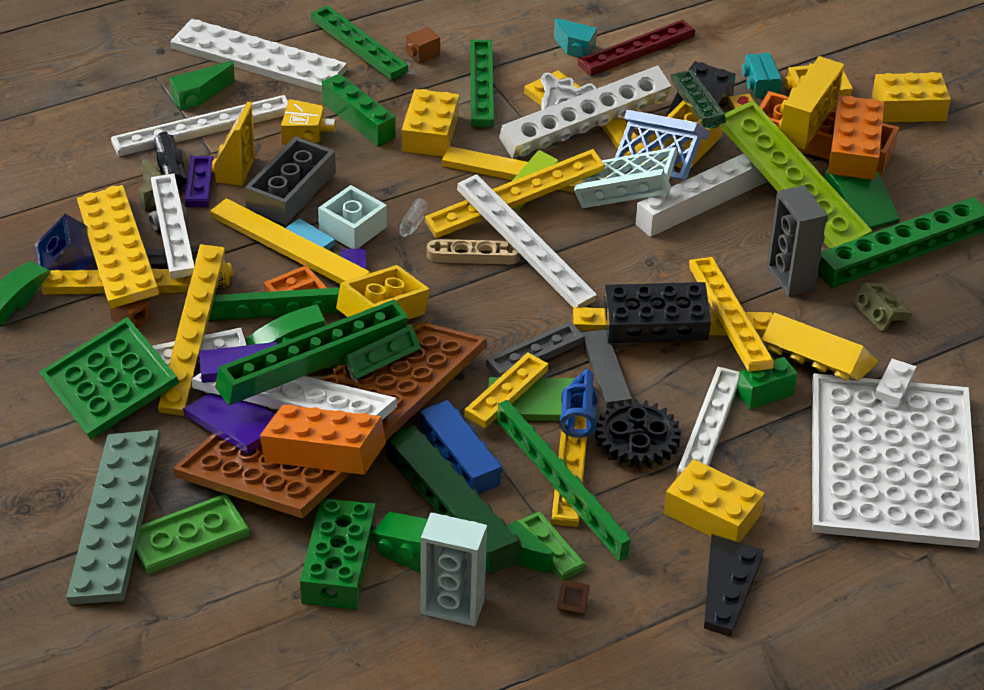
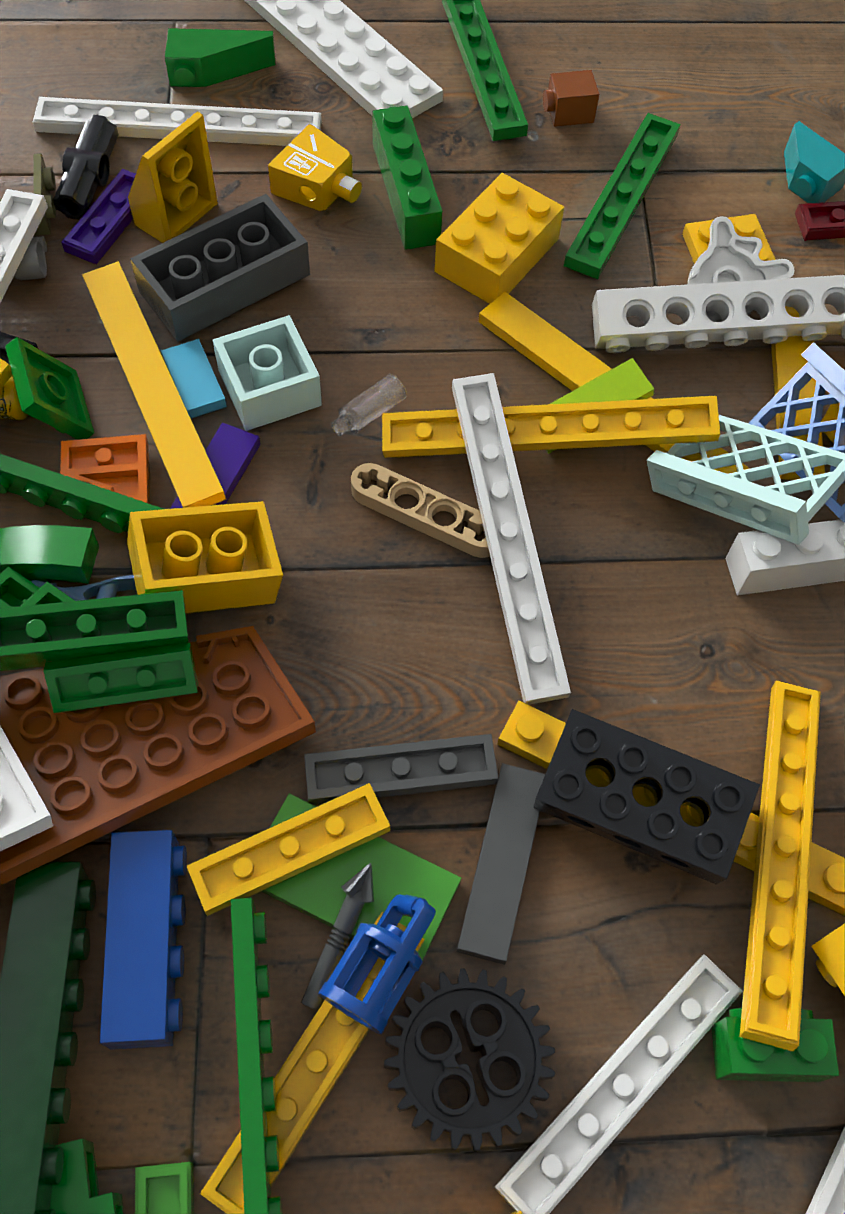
camera: 25 degrees right, 20 degrees up
none -> green plate [5,337,95,440]
none -> dark grey piece [301,863,374,1010]

